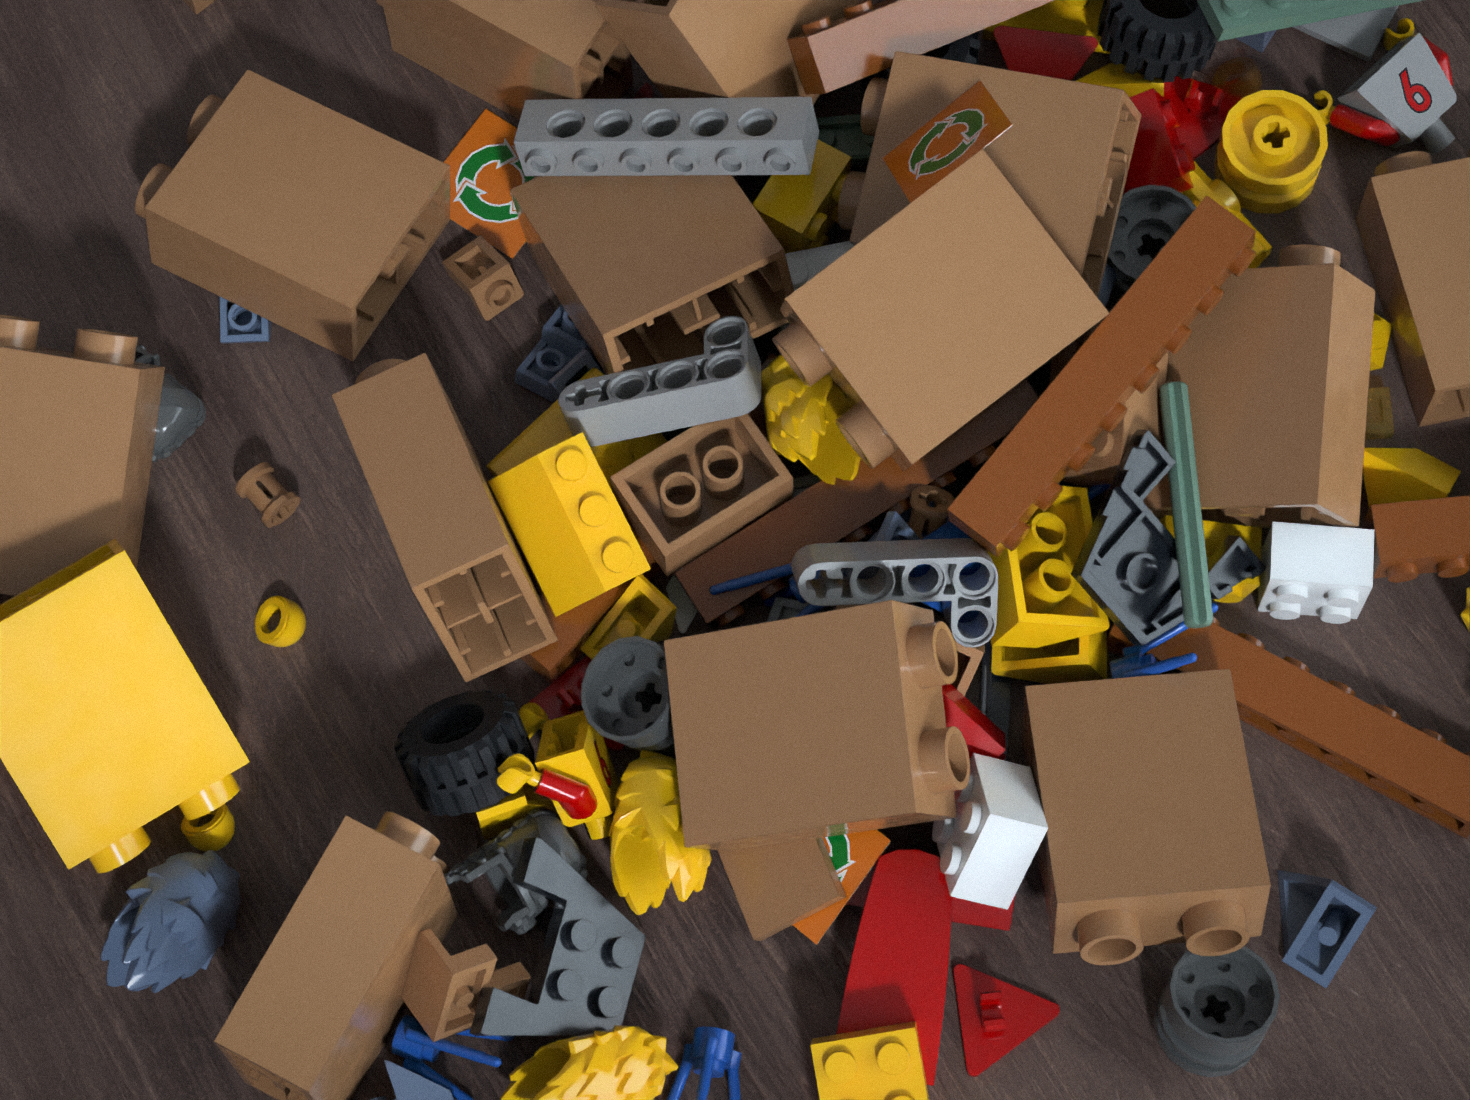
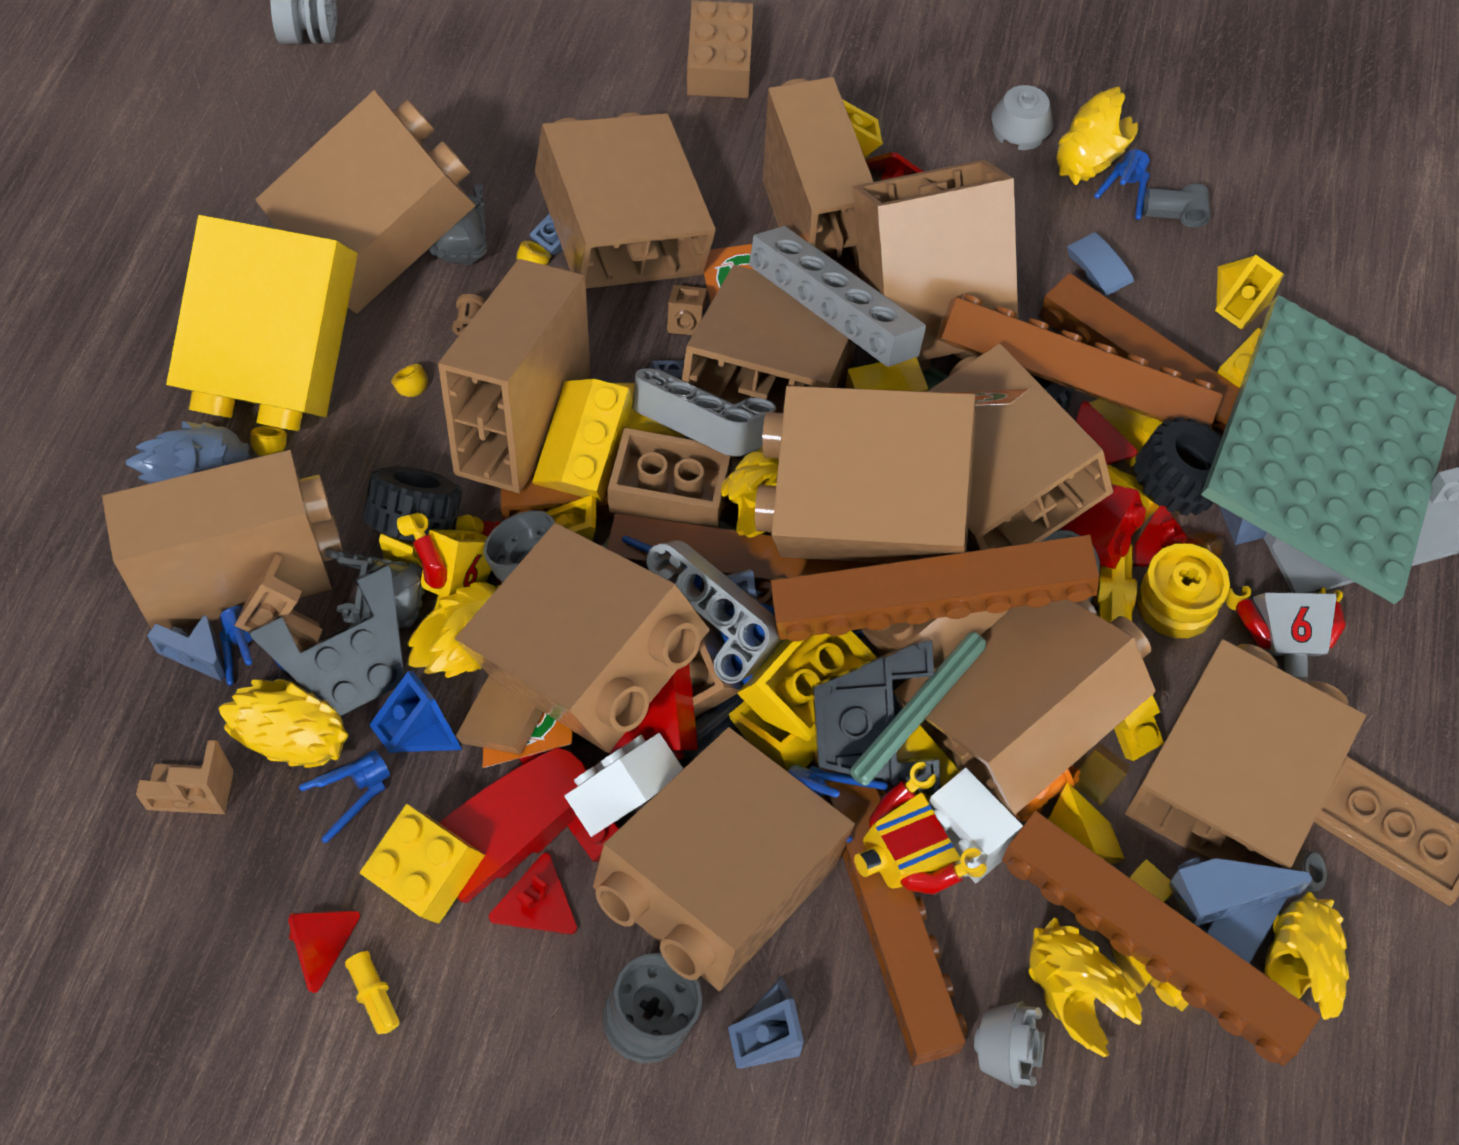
camera: 40 degrees right, 10 degrees down
none -> blue slope [369,671,462,753]
none -> yellow piece [517,241,551,265]
none -> torso [854,762,987,895]

